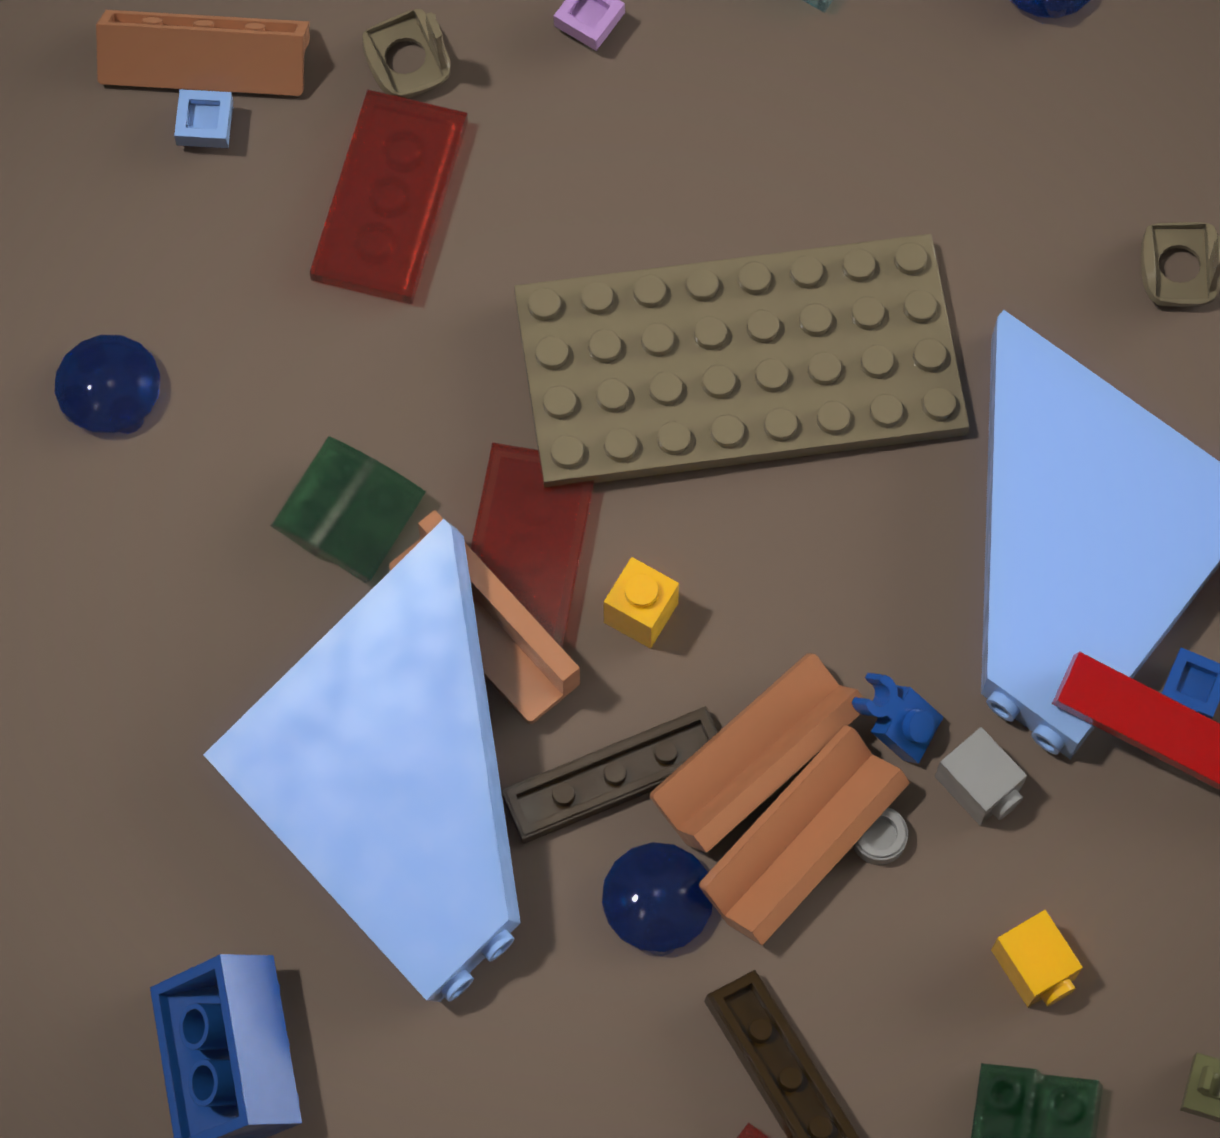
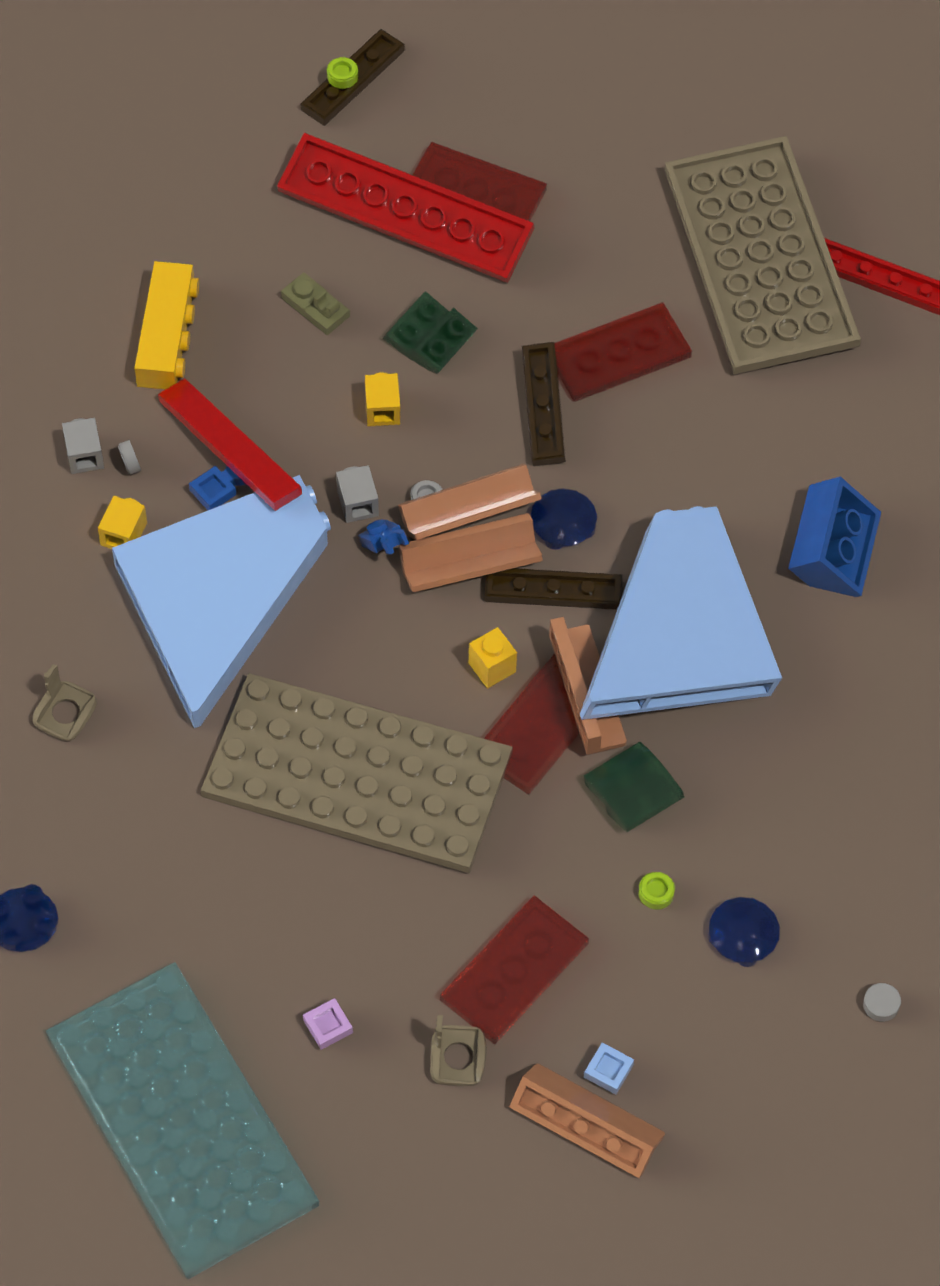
camera: 155 degrees left, 10 degrees down
none -> lime tile [638,872,675,910]

